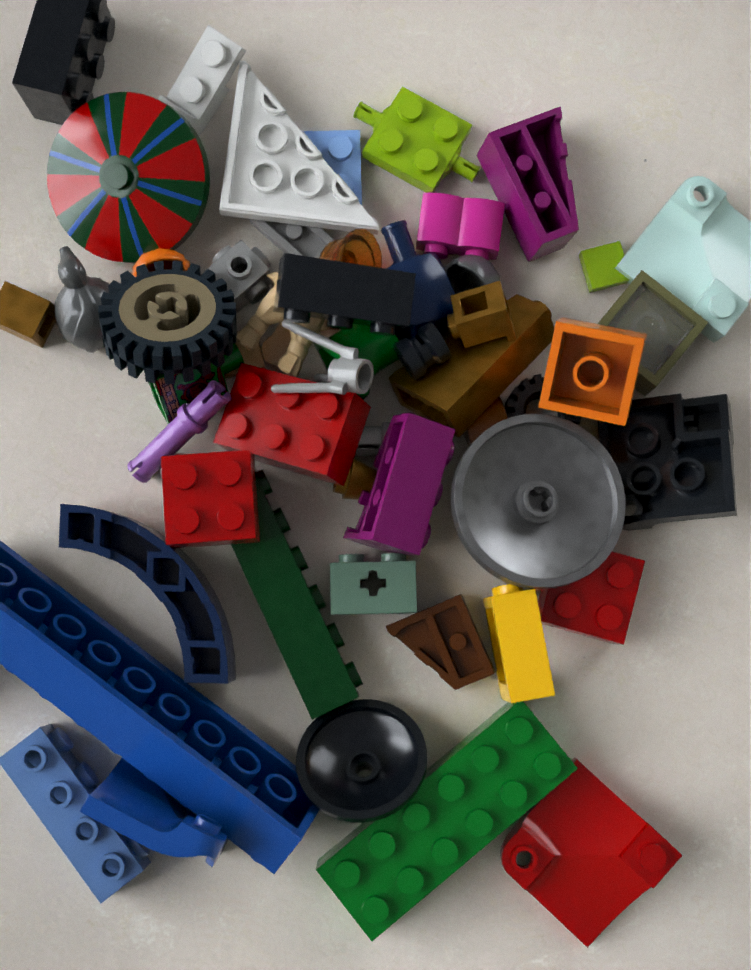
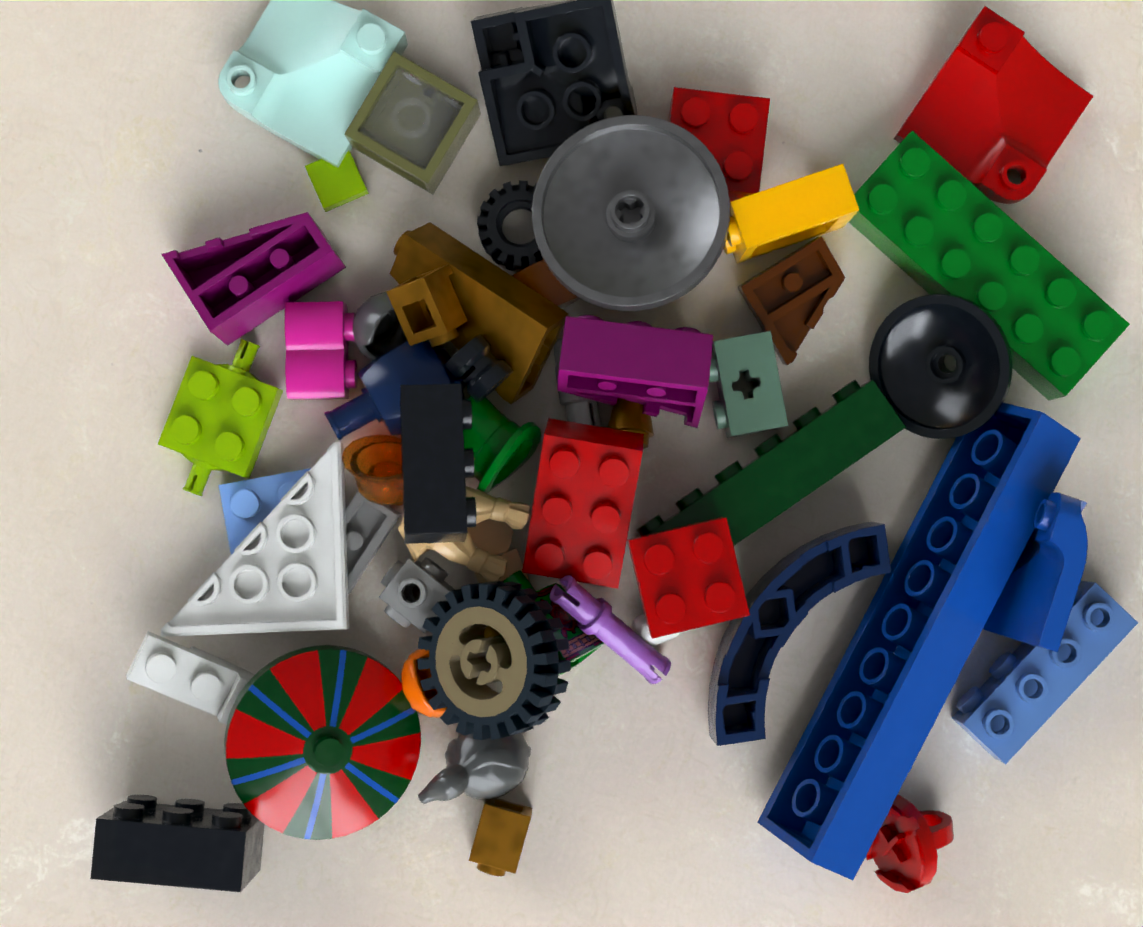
camera: 90 degrees left, 5 degrees up
light grey plant [271,320,374,395] -> none
orange brick [538,317,647,426] -> none

